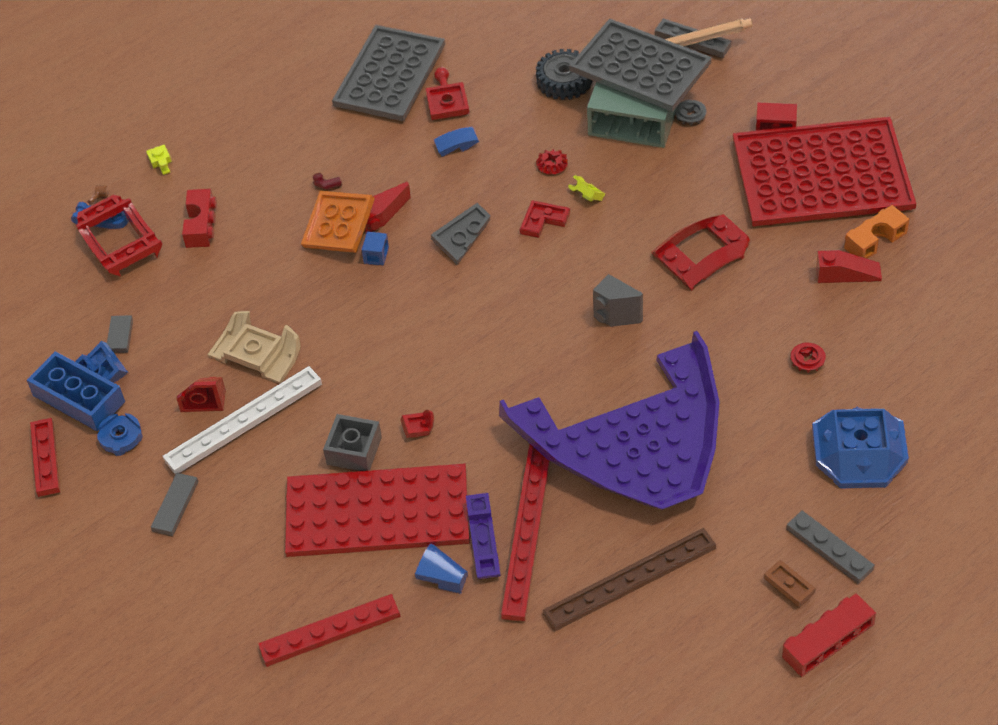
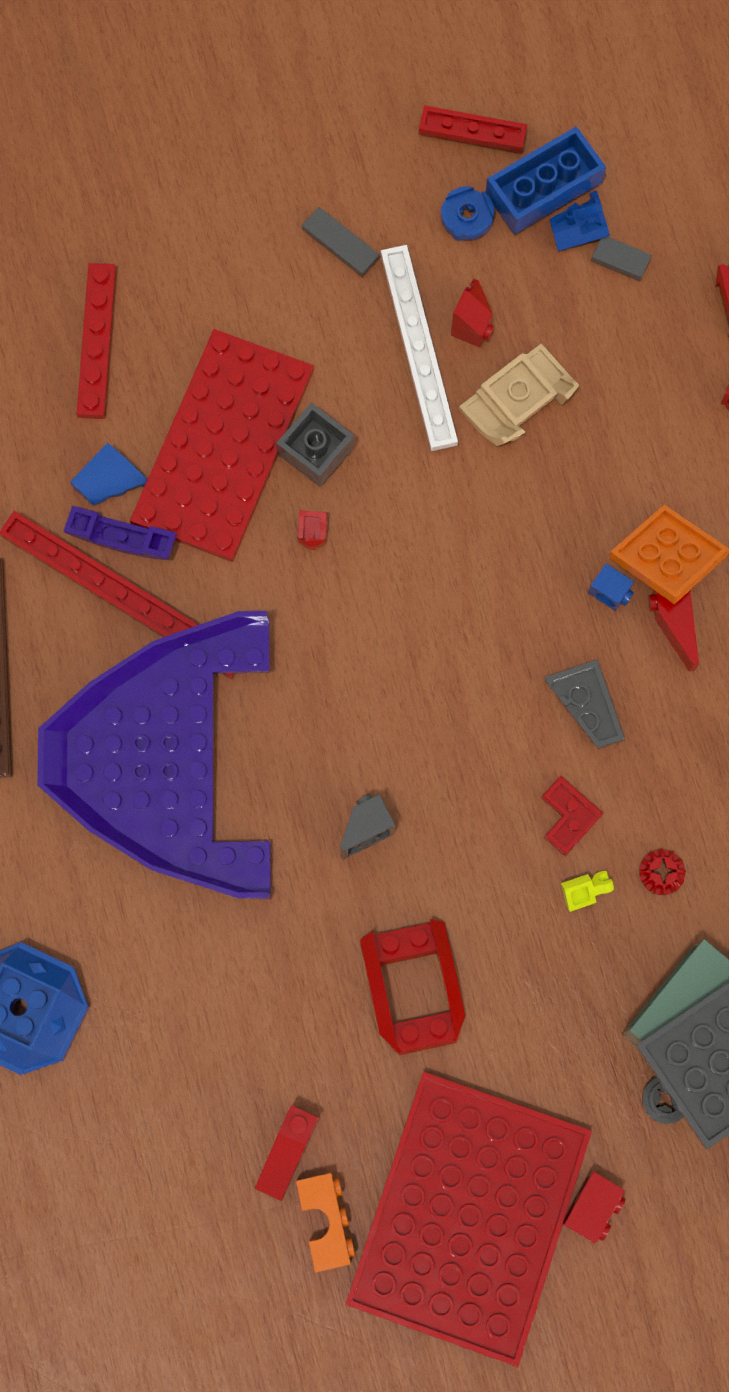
camera: 110 degrees right, 25 degrees up
red gear [790,342,826,373] -> none

